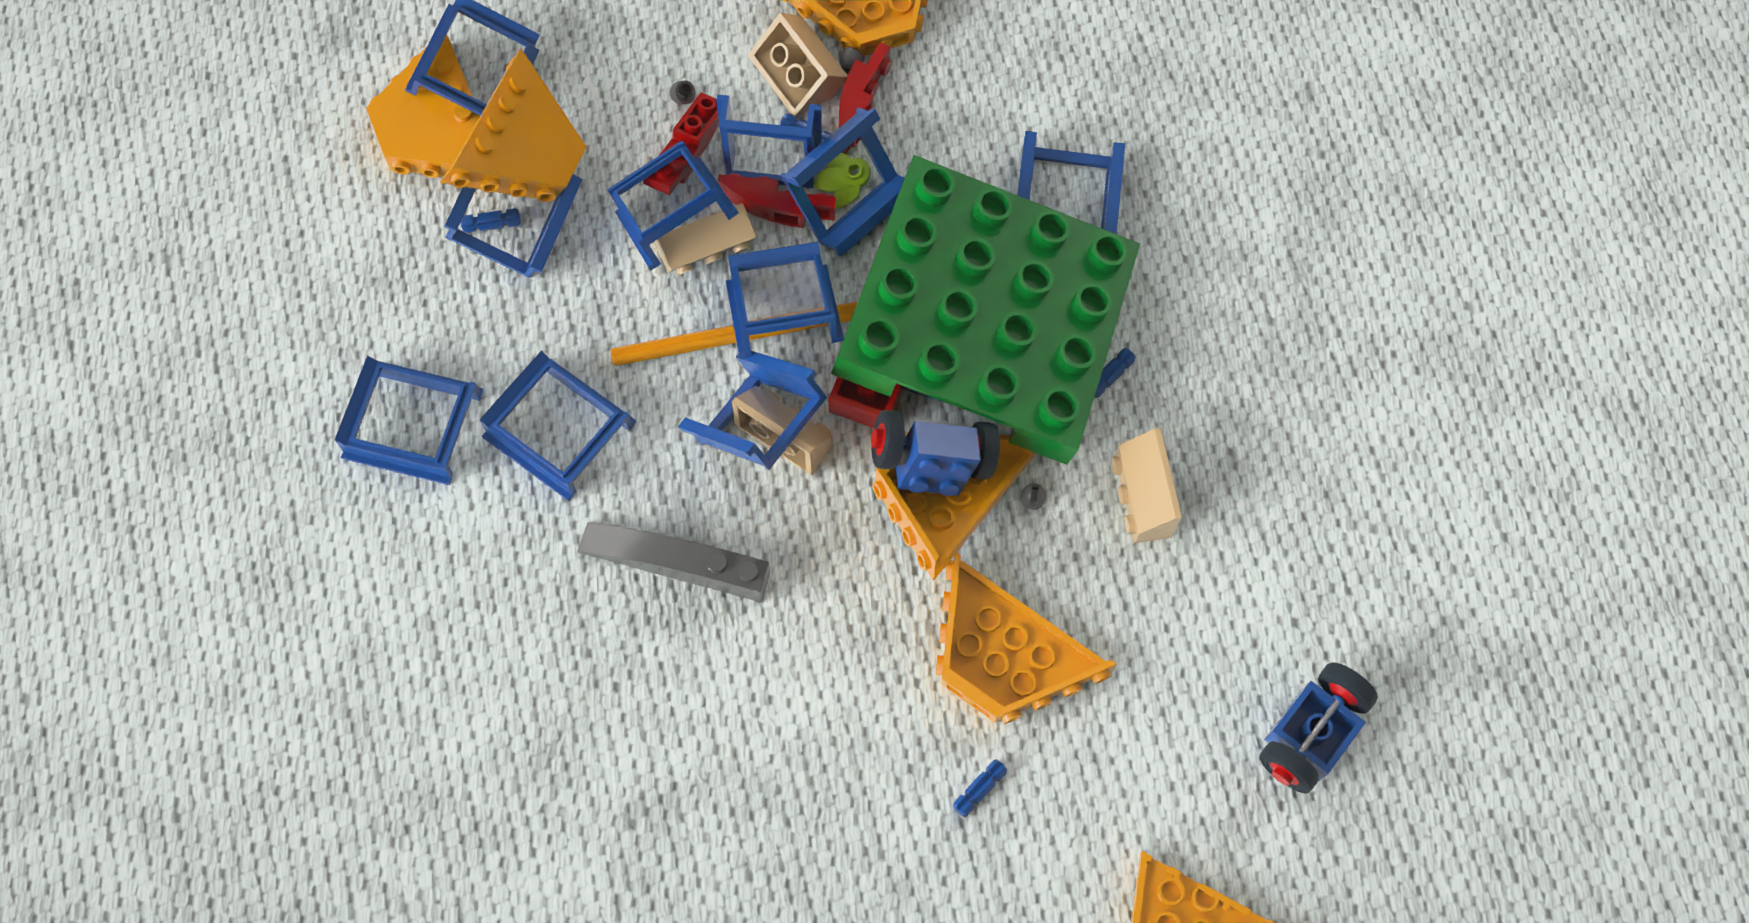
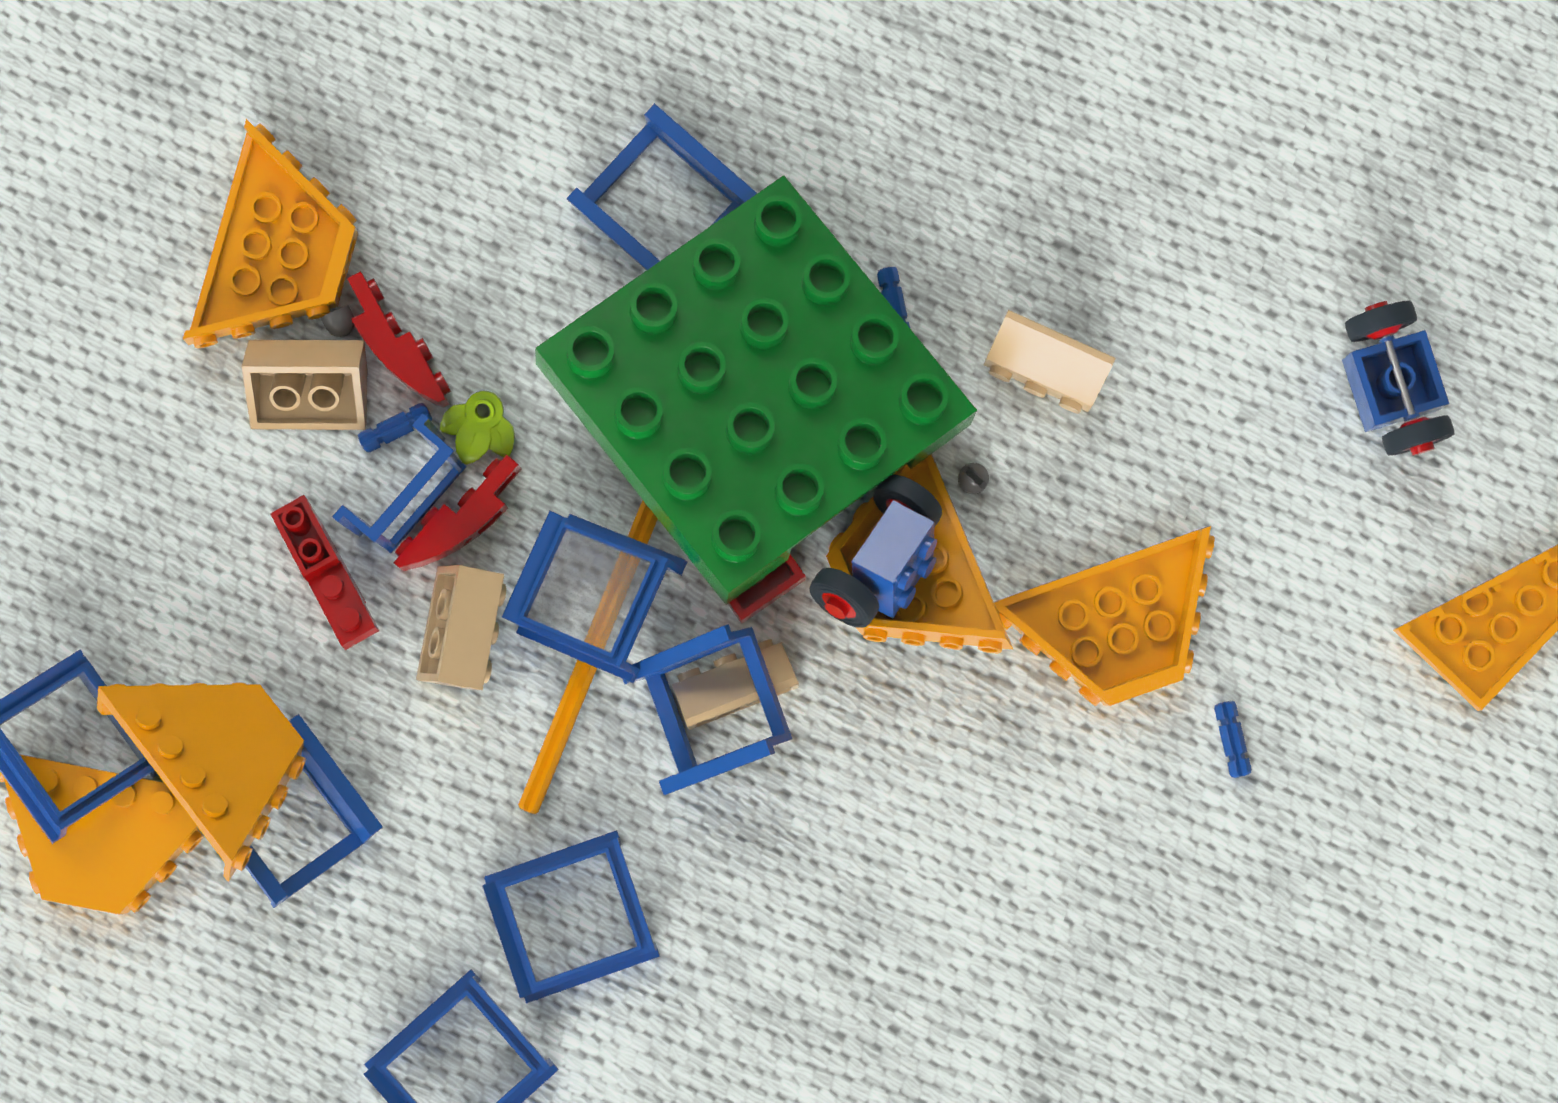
camera: 55 degrees left, 15 degrees up
blue axle [461,208,521,233] -> none
dark grey slope [577,522,771,602] -> none
blue piece [607,141,739,271] -> none
dark grey hinge [670,80,695,104] -> none
blue piece [780,107,905,257] -> none

